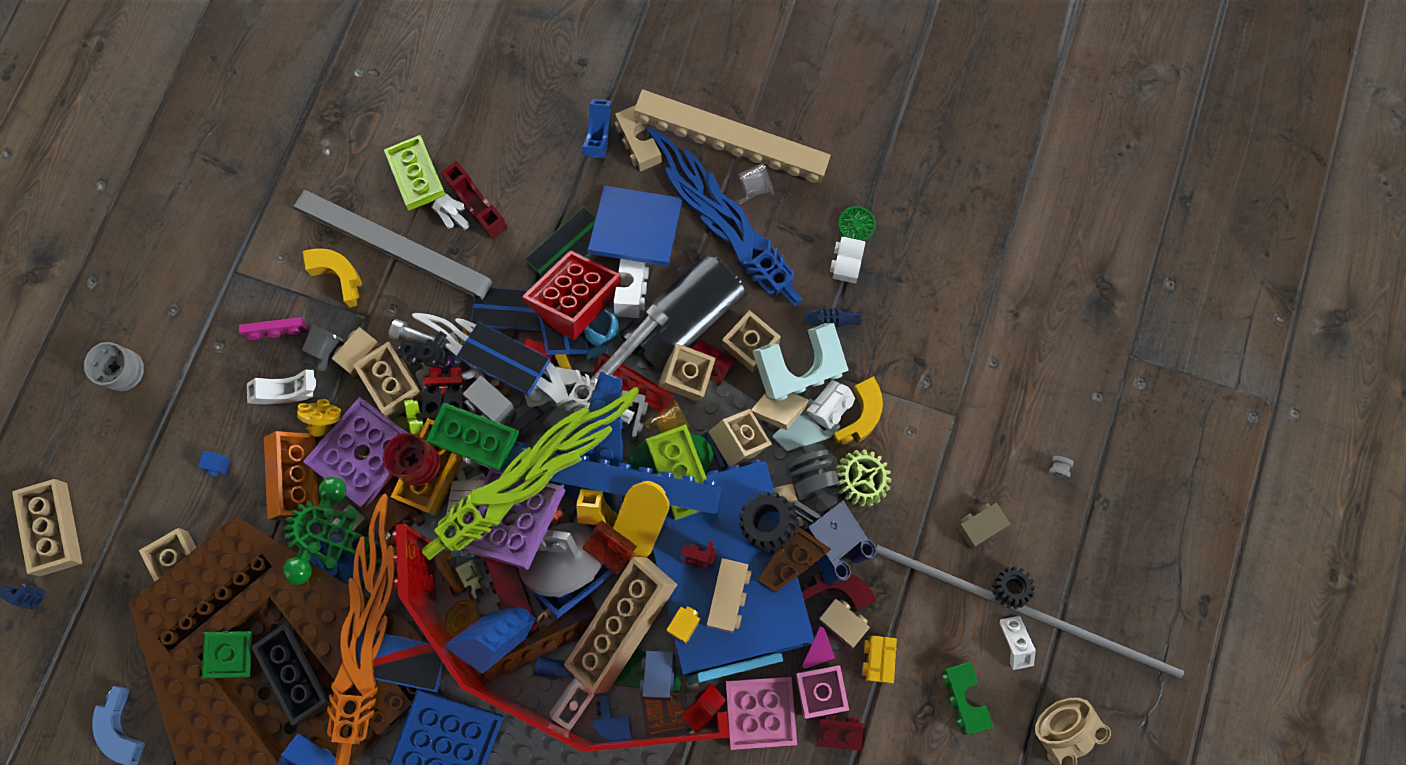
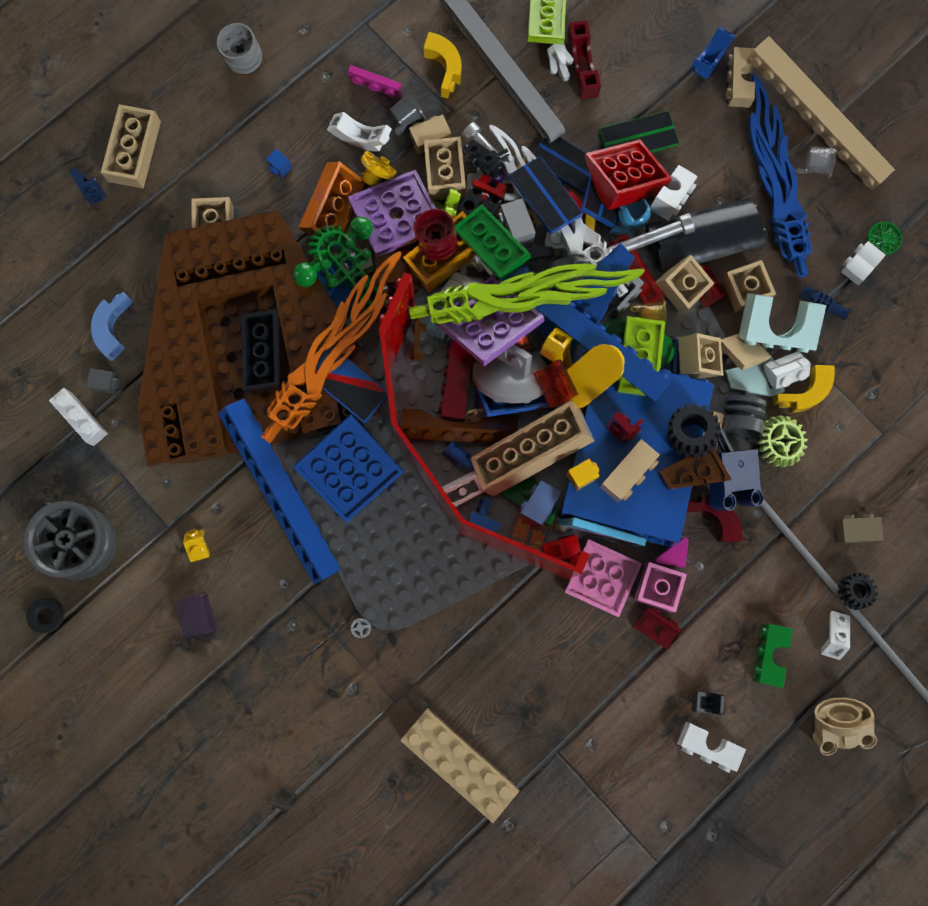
camera: 25 degrees right, 5 degrees up
green plate [202,631,252,678] -> none
clear yellow hat [444,599,485,637] -> none
blue slope [445,606,536,674] -> none
olive plate [452,559,487,601] -> none
blue tile [588,186,682,266] -> none
tan brick [818,599,870,649] -> none
yellow brick [862,636,897,684] -> none

